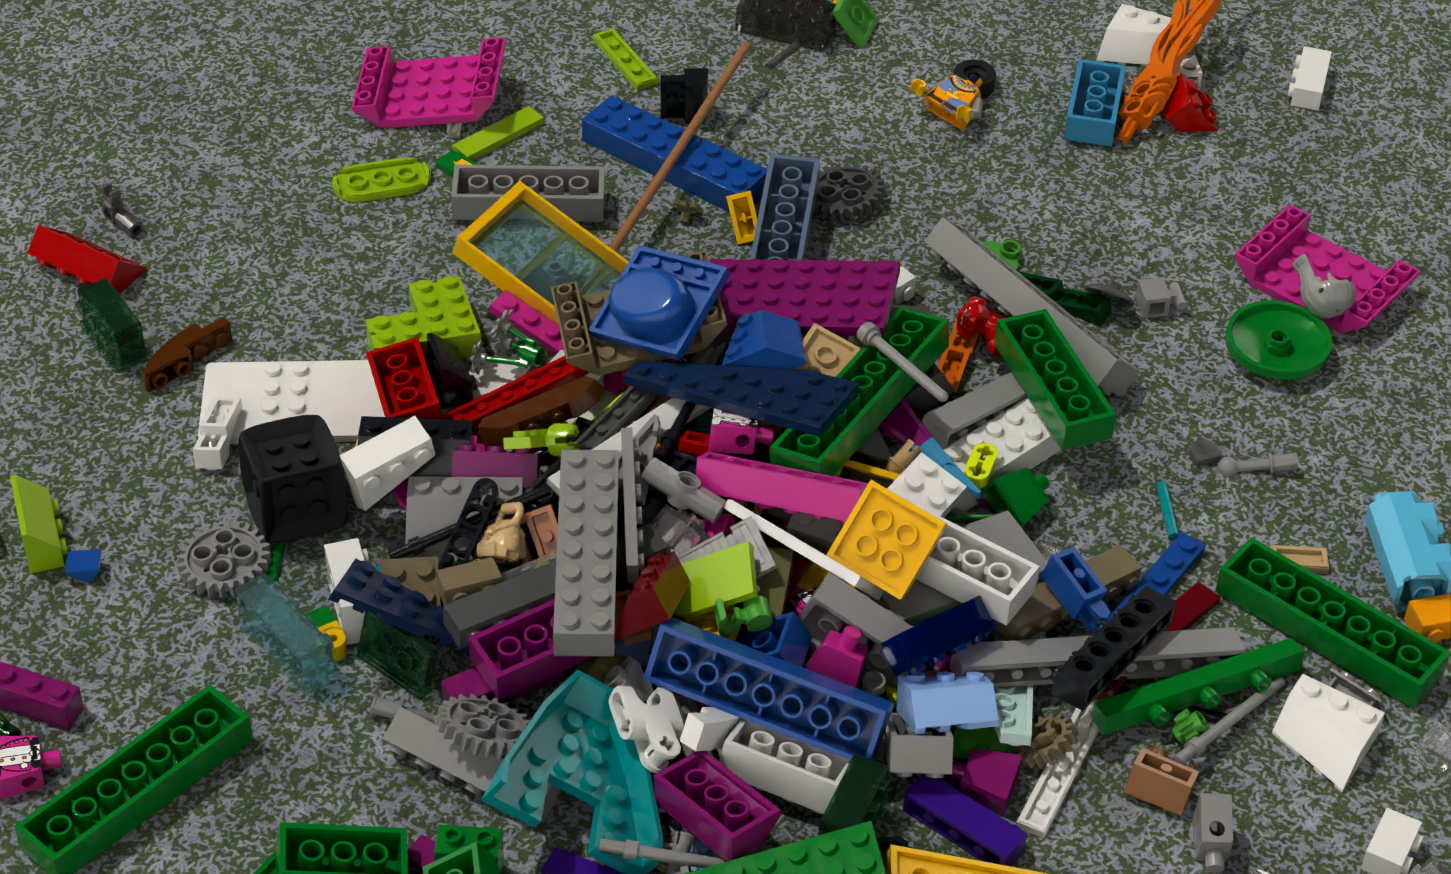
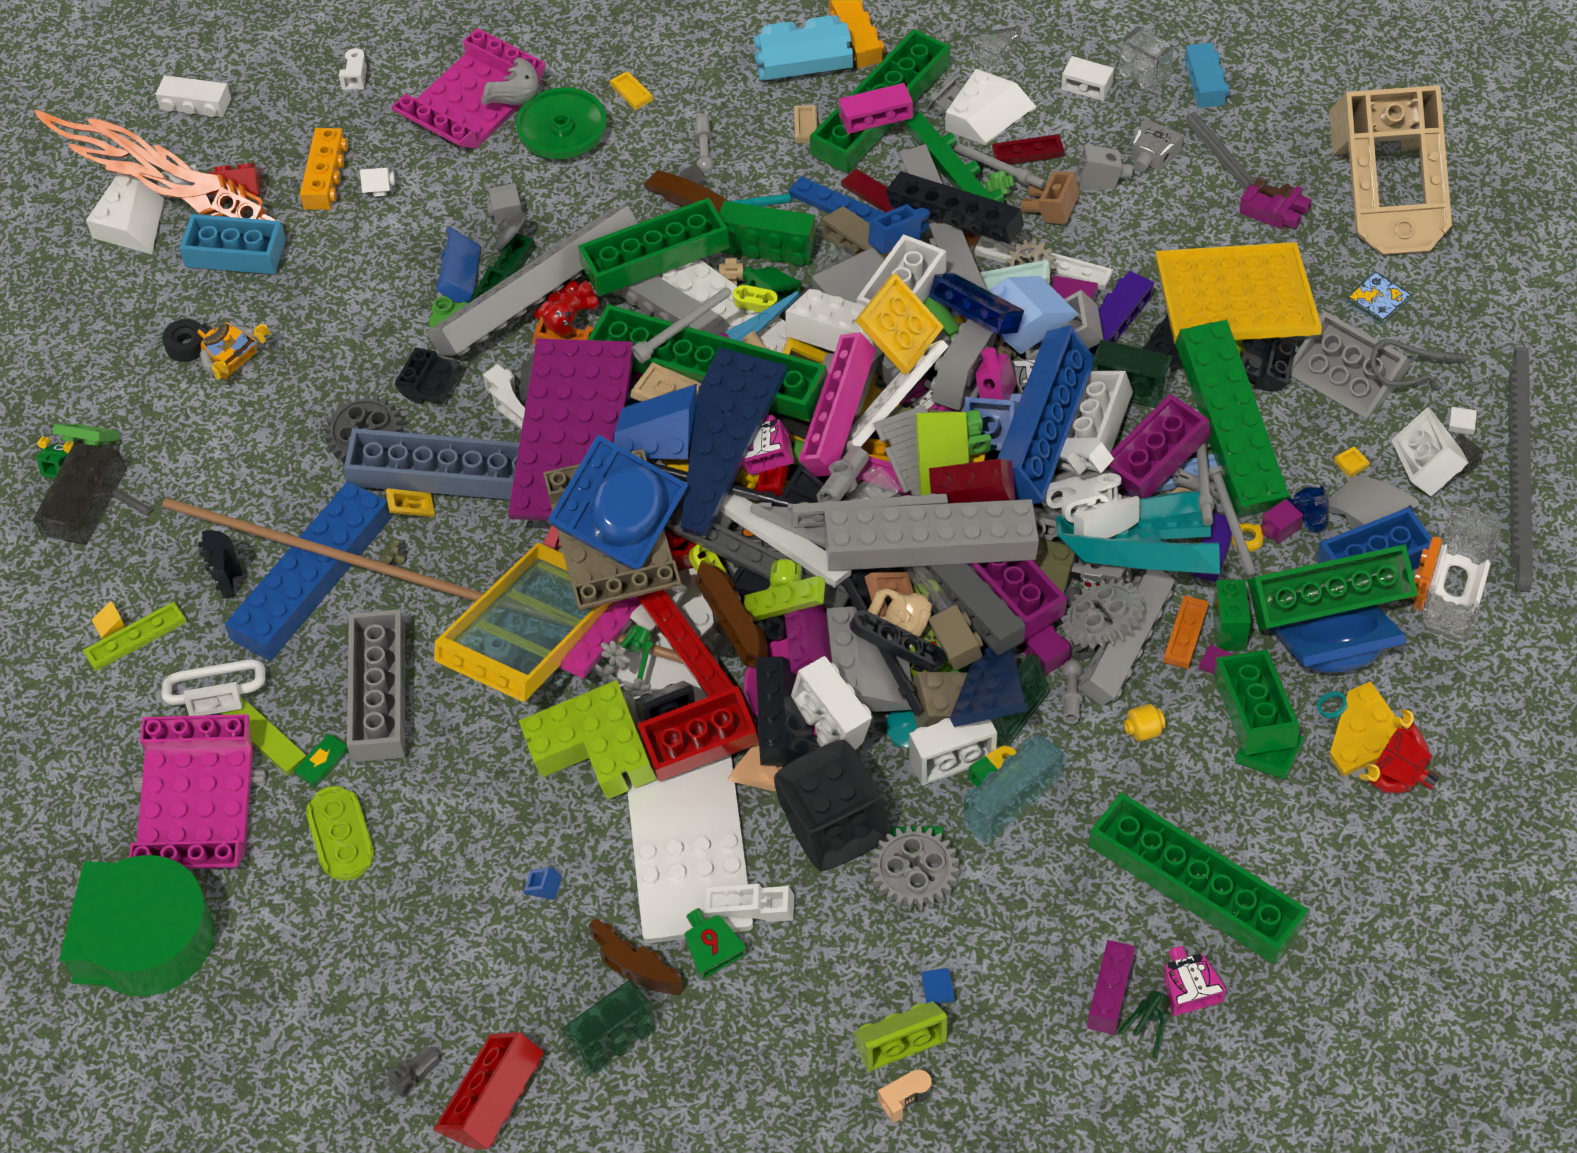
camera: 90 degrees left, 10 degrees up
none -> green brick [59,855,215,996]
none -> yellow slope [92,601,125,639]
none -> white bar [161,659,265,716]
none -> light orange brick [300,128,348,210]
none -> white leg [339,48,367,90]
none -> white brick [360,167,395,196]
none -> black brick [394,347,462,405]
none -> blue piece [436,227,480,303]
none -> blue slope [523,867,562,900]
none -> yellow tile [610,71,653,110]
none -> reddish brown slope [643,170,730,213]
none -> green torso [684,908,747,980]
none -> green brick [719,201,816,266]
none -> tan gear [719,258,744,286]
none -> dark pink brick [839,83,913,134]
none -> dark red plate [992,134,1064,165]
none -> white slope [1074,496,1139,538]
none -> yellow head [1124,704,1165,742]
none -> orange plate [1163,595,1209,669]

